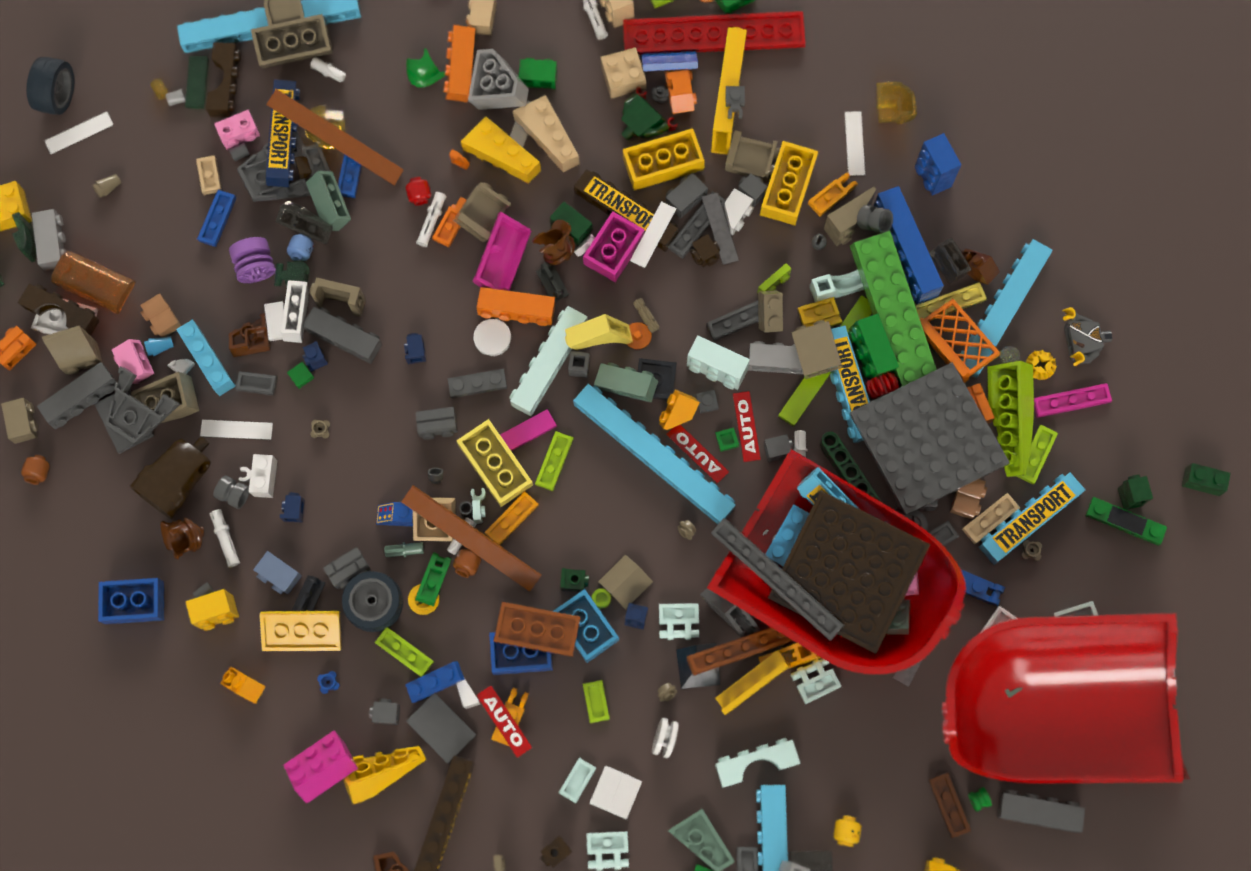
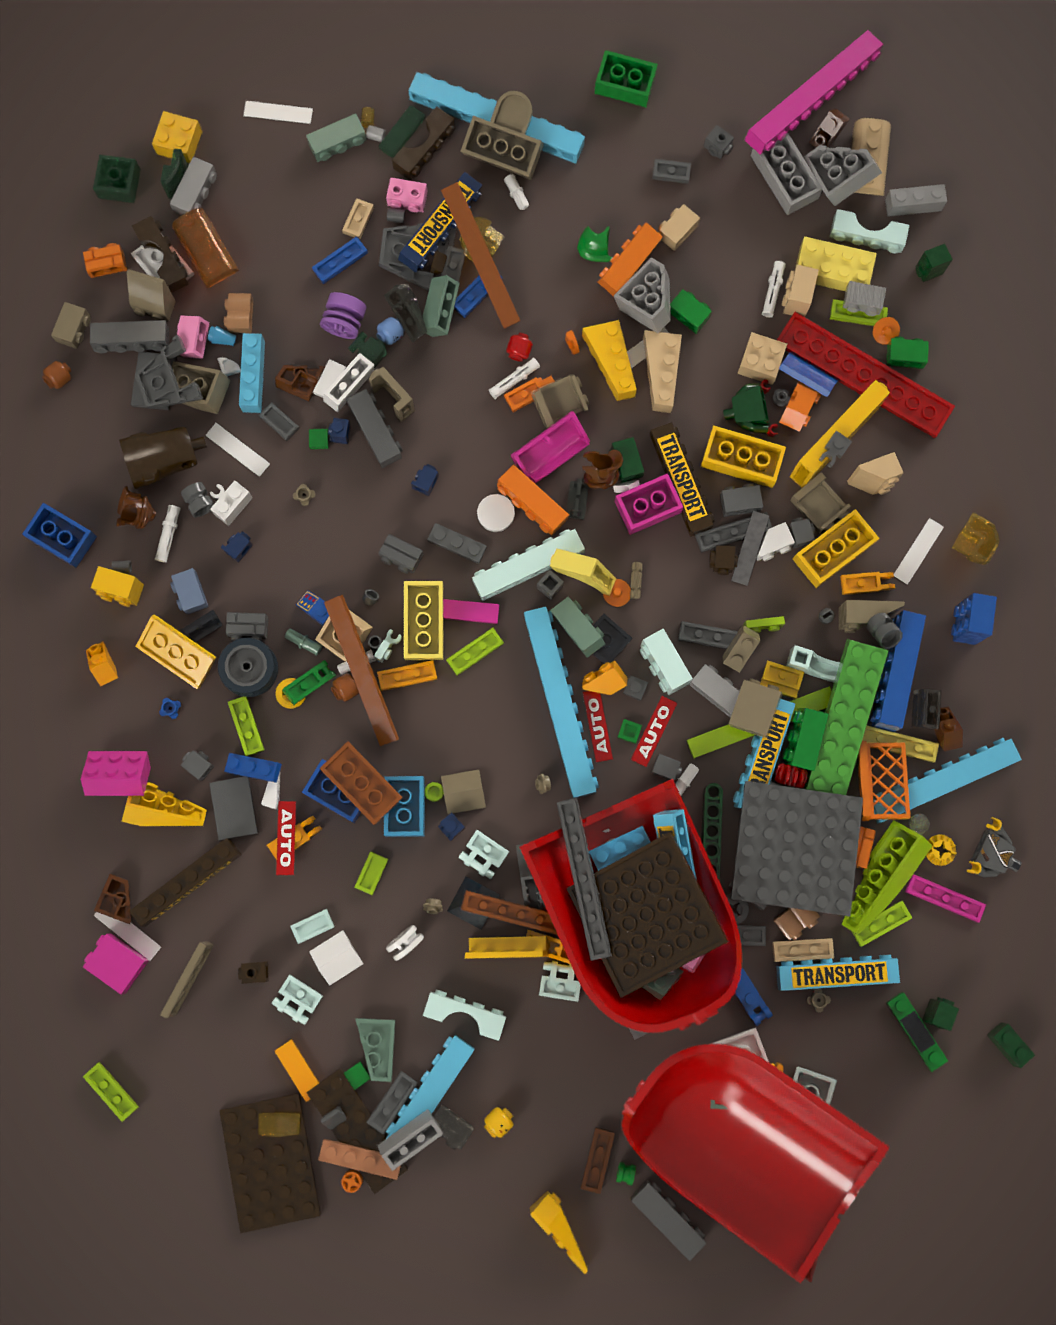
camera: 30 degrees right, 5 degrees up
black wheel [26,57,75,115] -> none
dark tan cone [92,174,122,198] -> none
dark green brick [560,568,589,592] -> none
white sticker [630,202,676,268] -> none
none -> sand green brick [306,113,367,162]
none -> tan slope [847,452,903,495]

